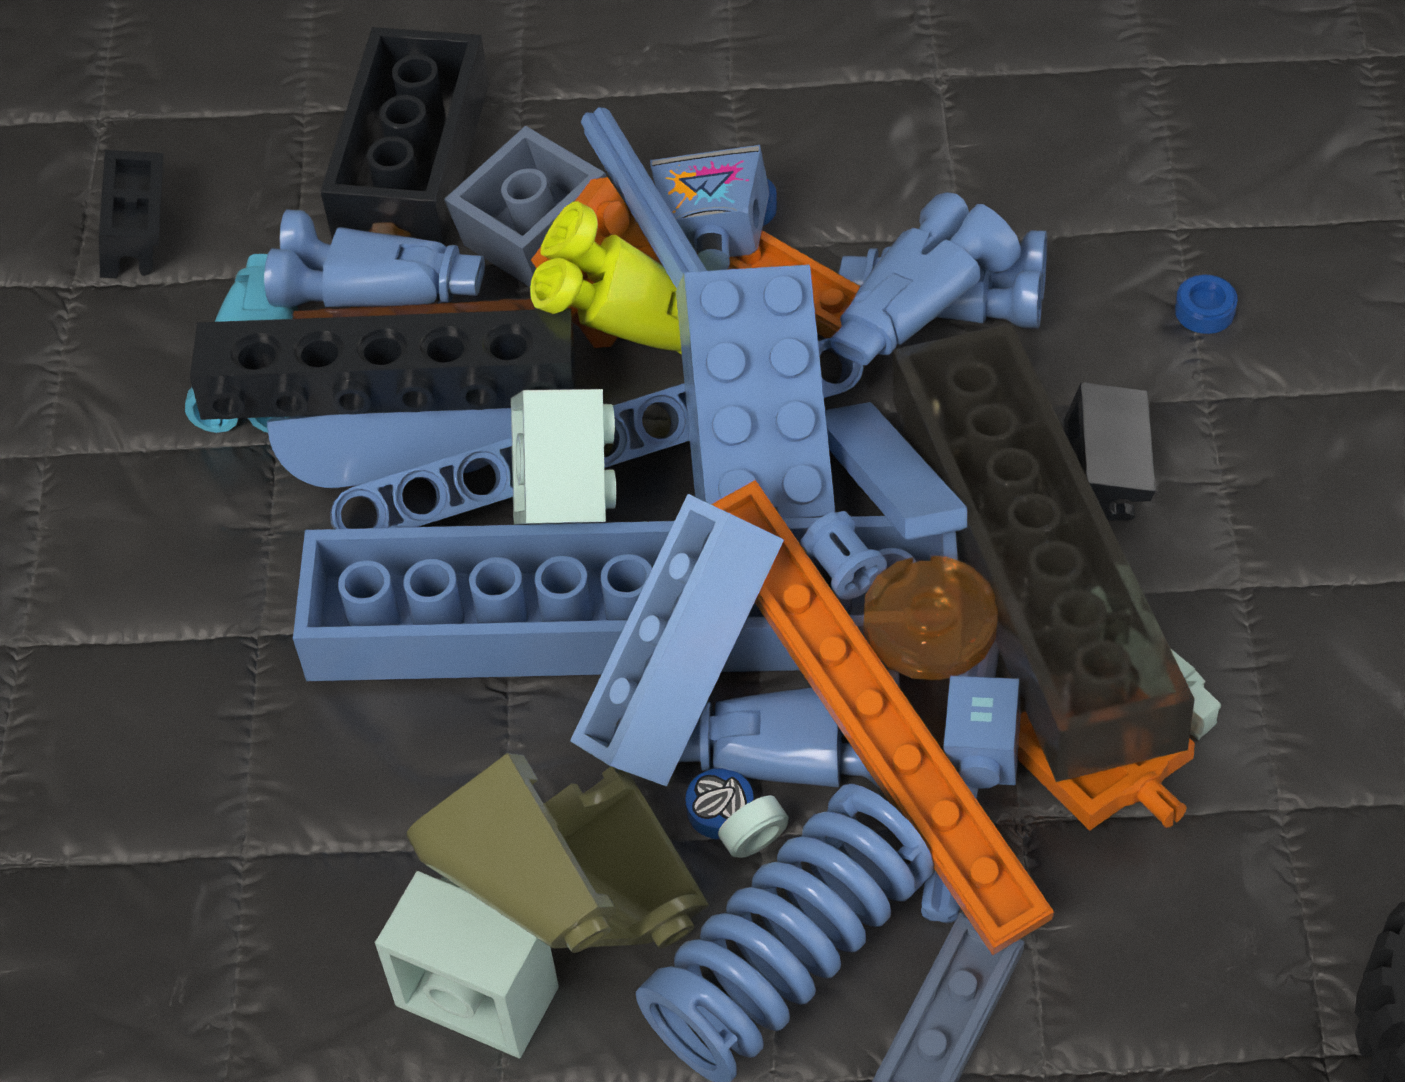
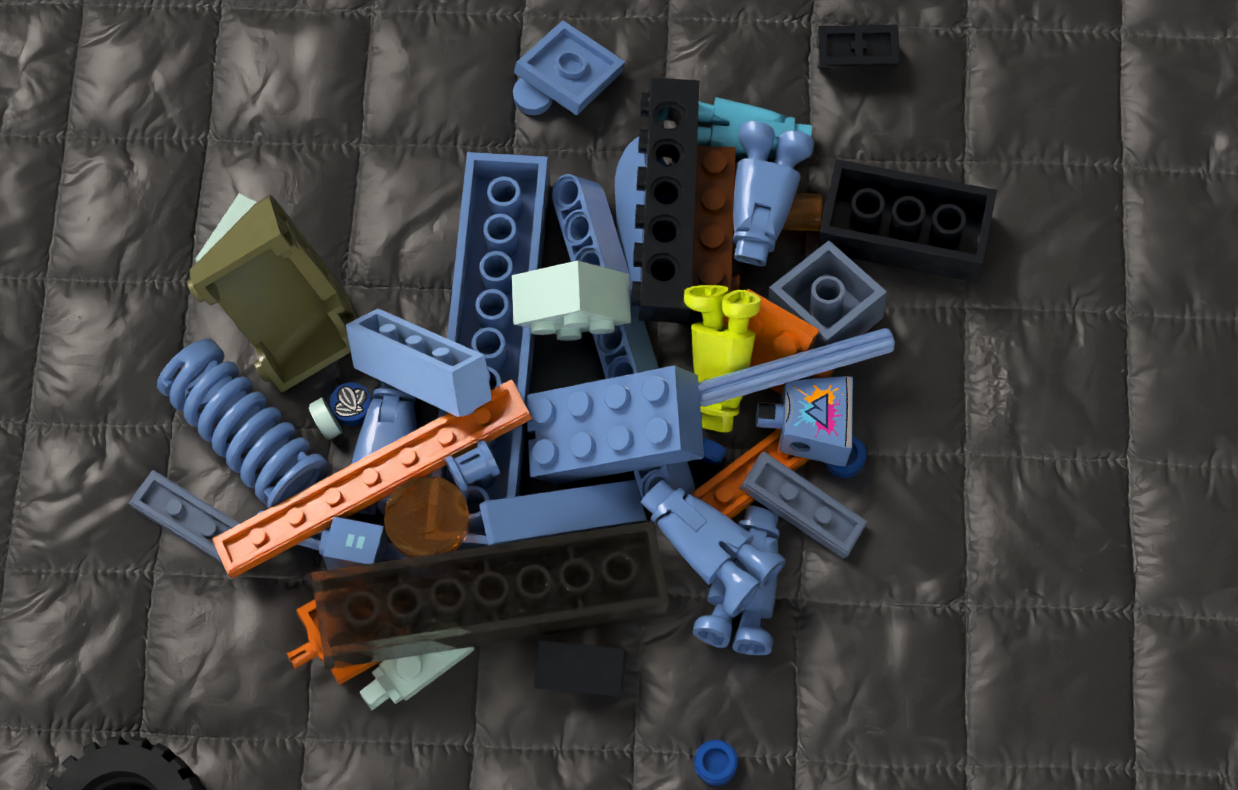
camera: 95 degrees right, 15 degrees up
none -> medium blue tile [513,78,553,115]
none -> medium blue plate [514,20,625,115]
none -> sand blue tile [739,451,868,559]

